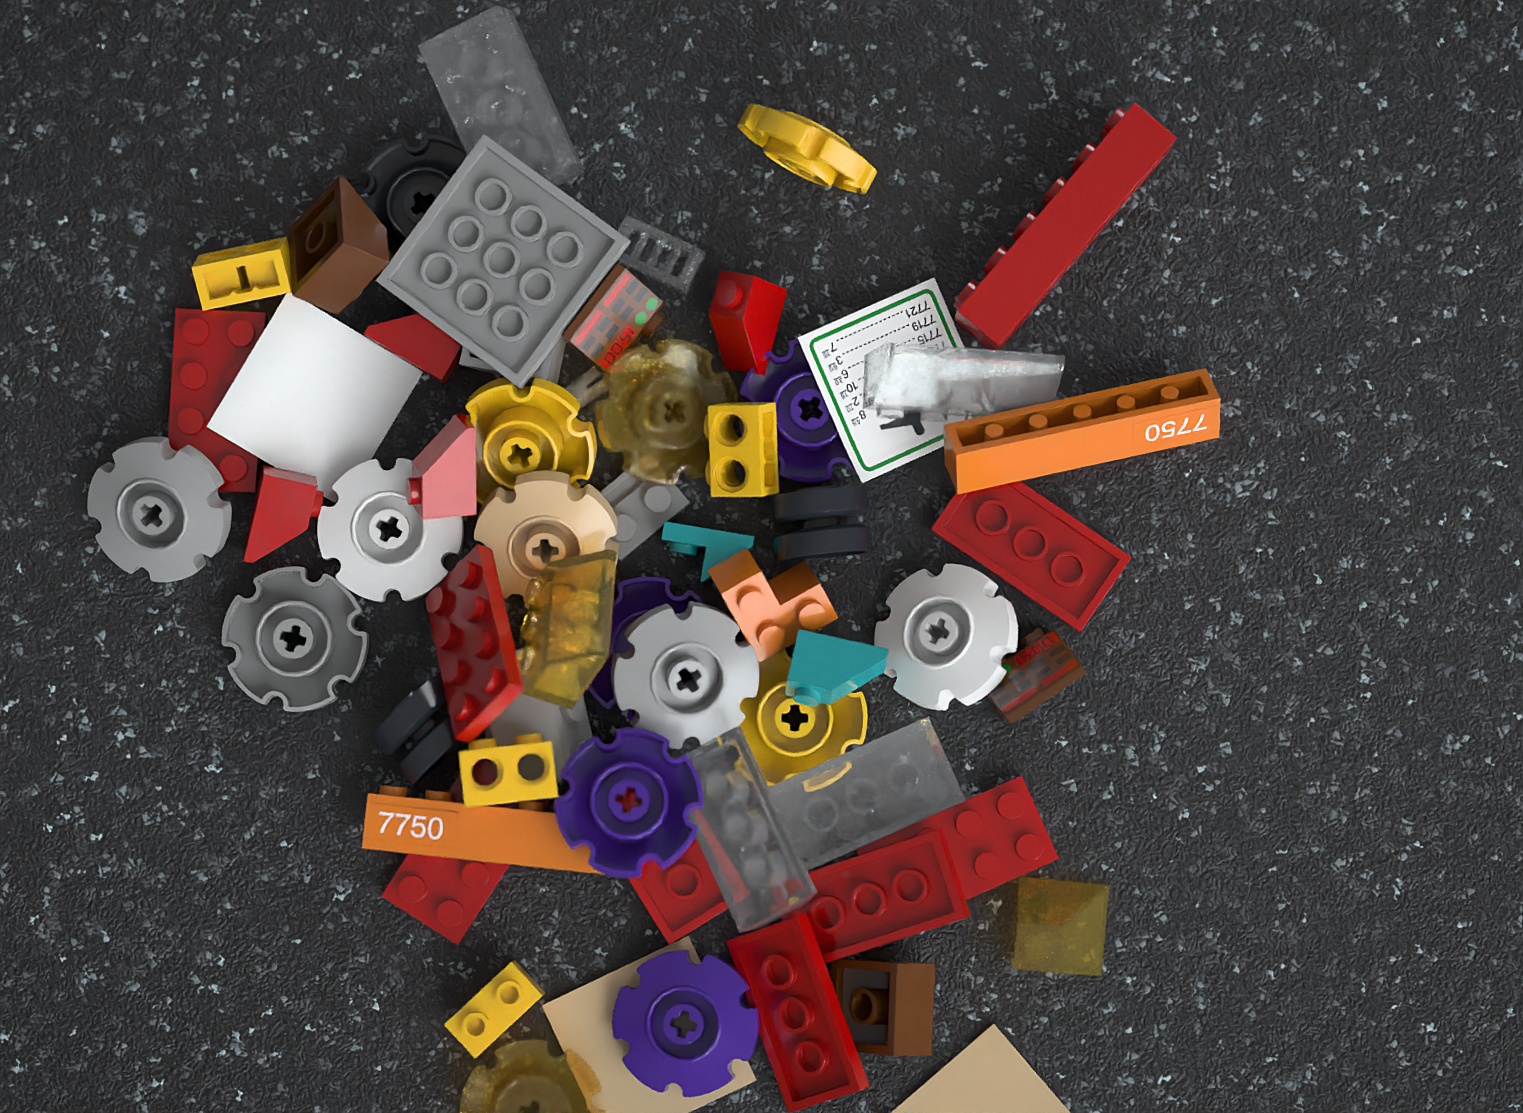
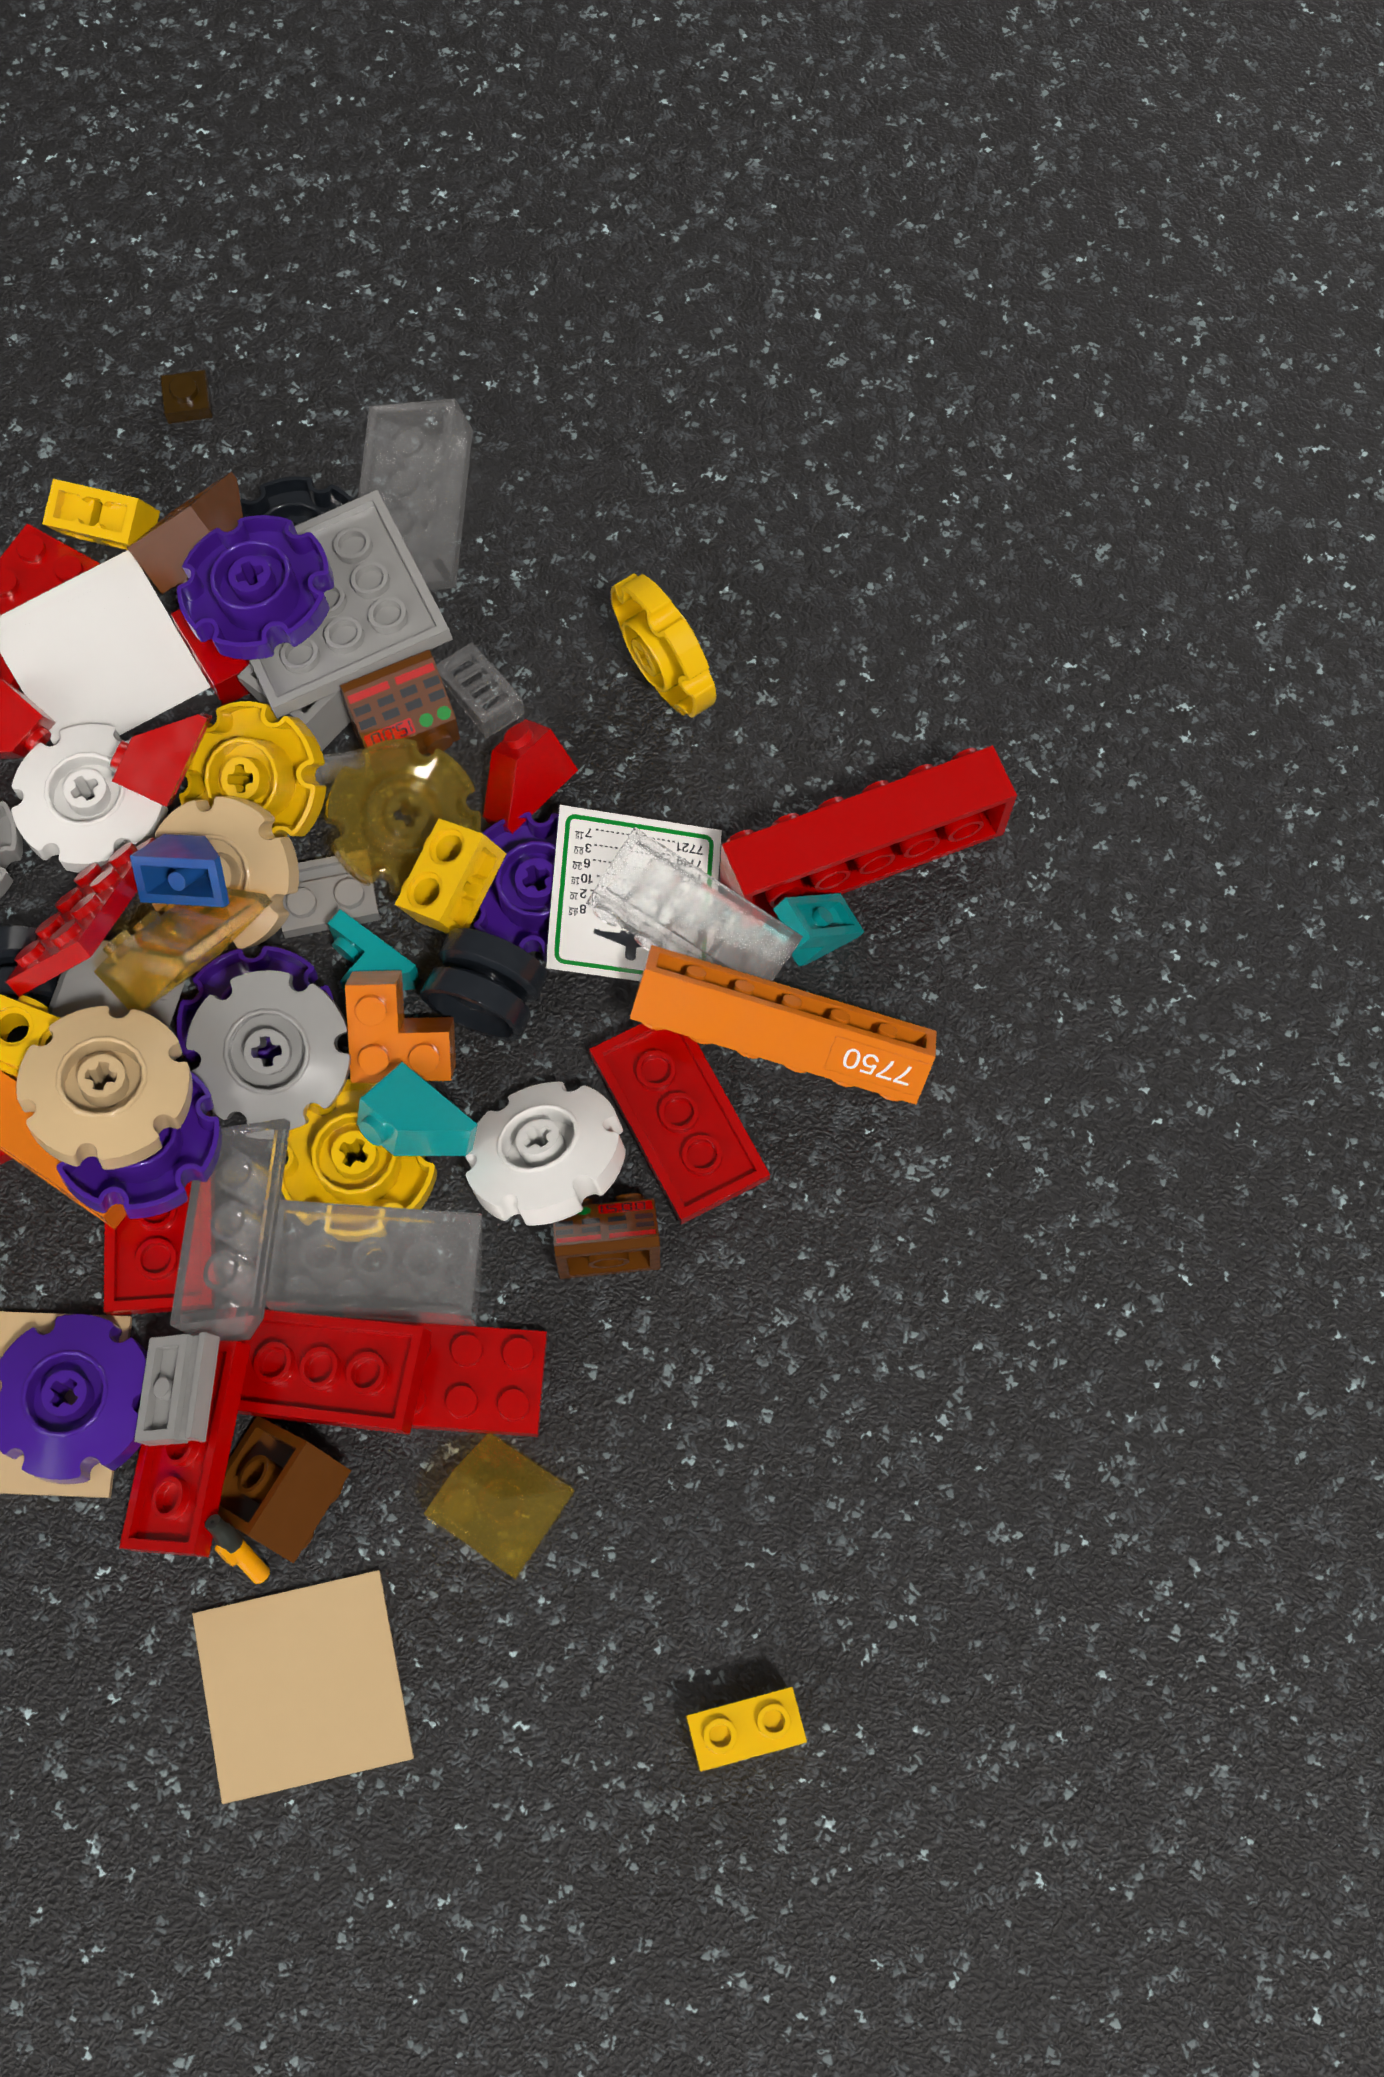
camera: 20 degrees right, 15 degrees down
none -> tan piece [16,1006,193,1170]
none -> blue slope [130,834,230,907]
none -> light grey plate [134,1332,220,1446]
none -> dark brown plate [161,370,213,424]
none -> dark purple piece [177,515,334,660]
none -> piece [205,1514,270,1584]
none -> yellow brick [686,1687,807,1772]
none -> teal slope [773,893,864,966]

